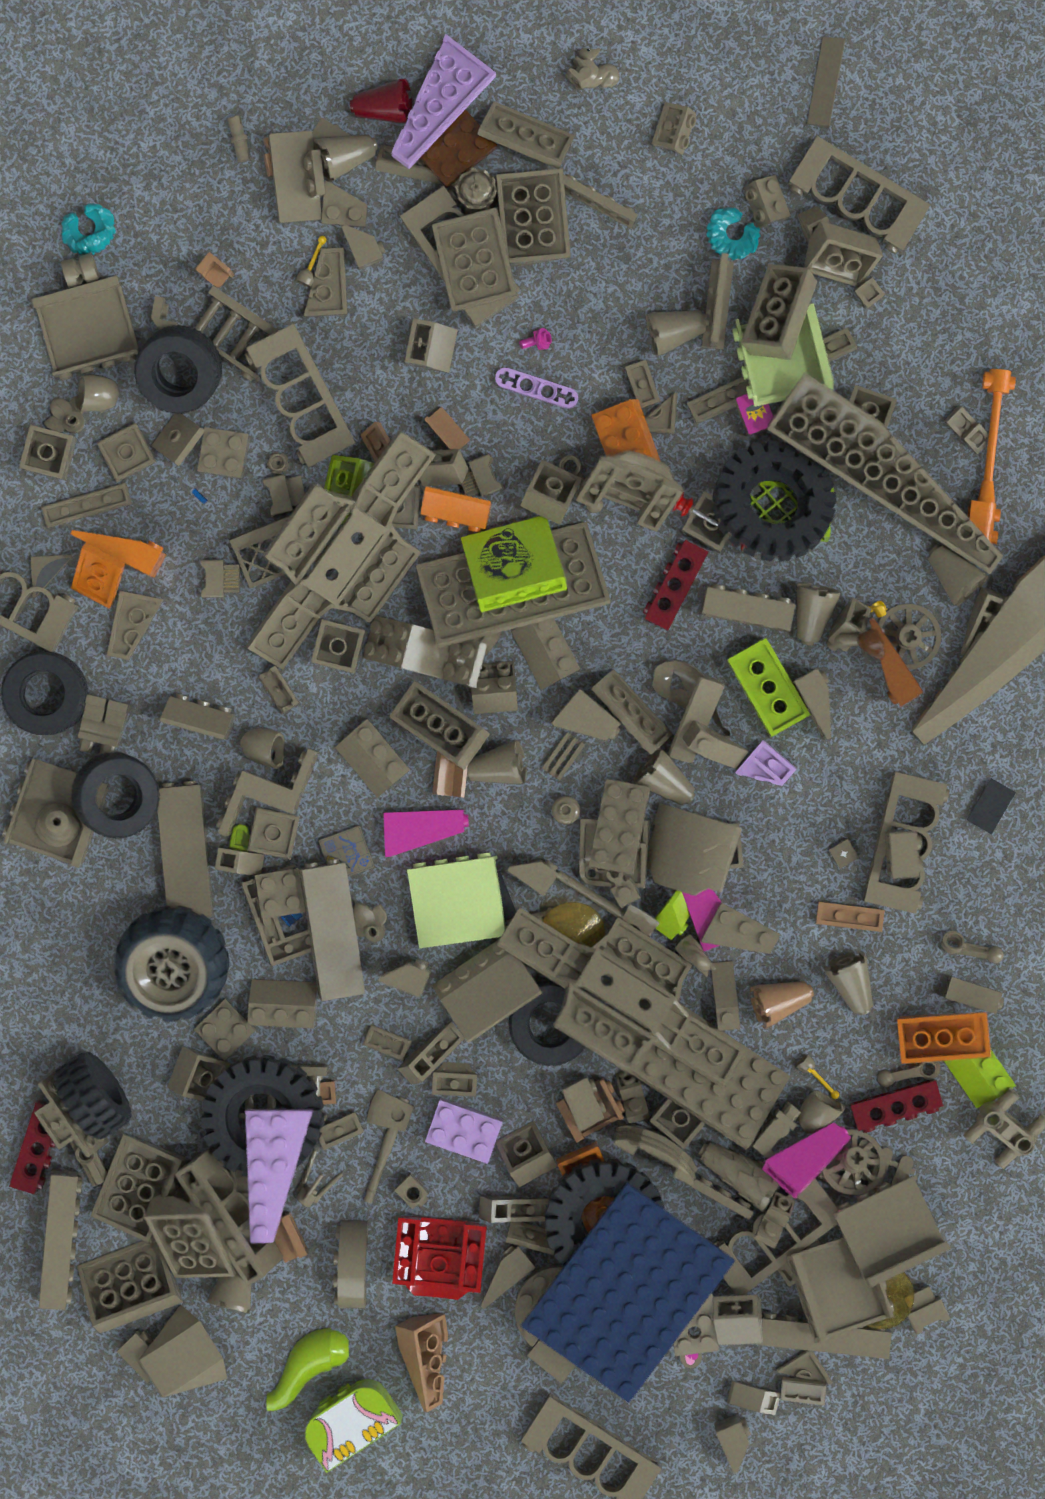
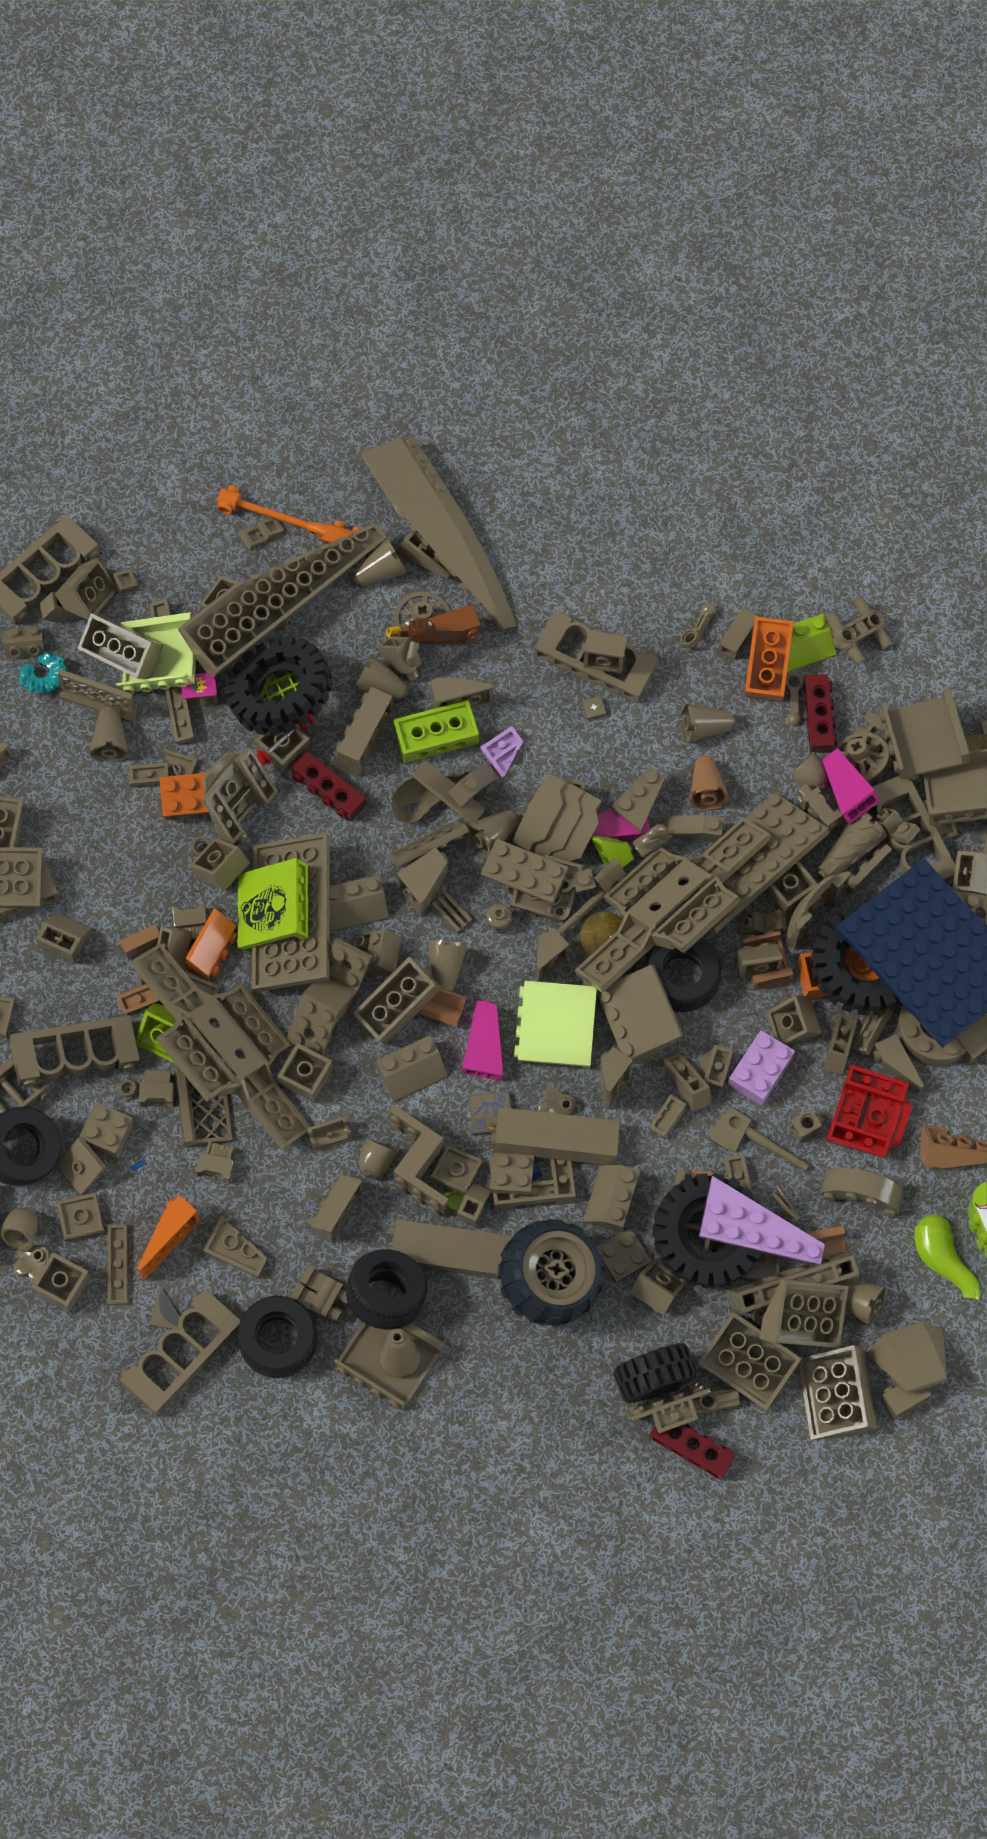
camera: 80 degrees left, 20 degrees down
dark tan brick [39,1169,82,1310] -> none
orange plate [71,543,125,609] -> none
lavender beam [495,368,578,409] -> none
dark pink plate [519,328,552,350] -> none
hinge [796,1054,840,1099] -> none
medium nougat plate [815,901,885,932] -> none
black piece [967,778,1016,834] -> none

